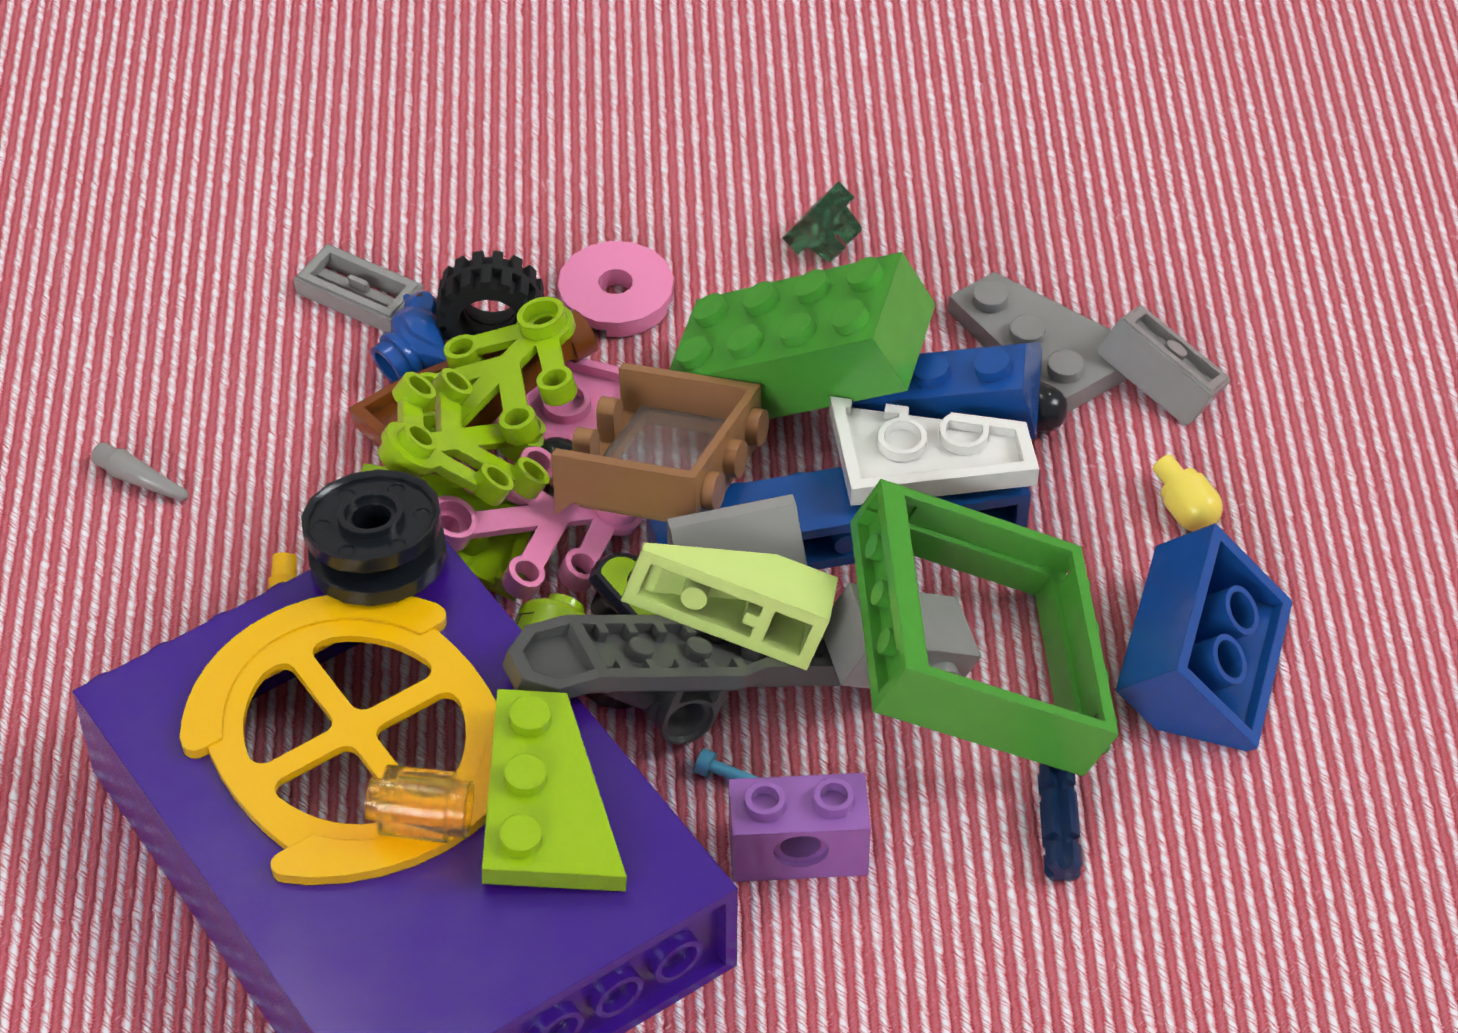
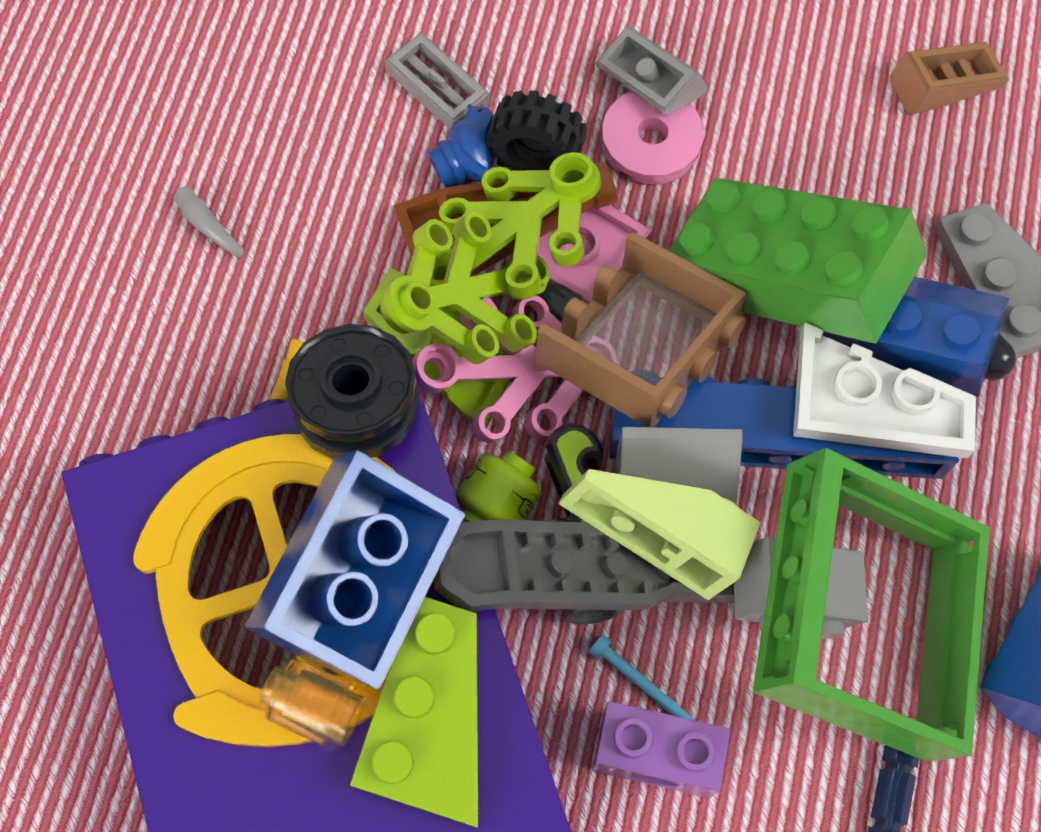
camera: 15 degrees right, 20 degrees up
clear green tile [782,181,862,262] -> none
none -> blue slope [244,450,465,690]
none -> light grey slope [595,25,708,116]
none -> medium nougat slope [890,42,1009,114]

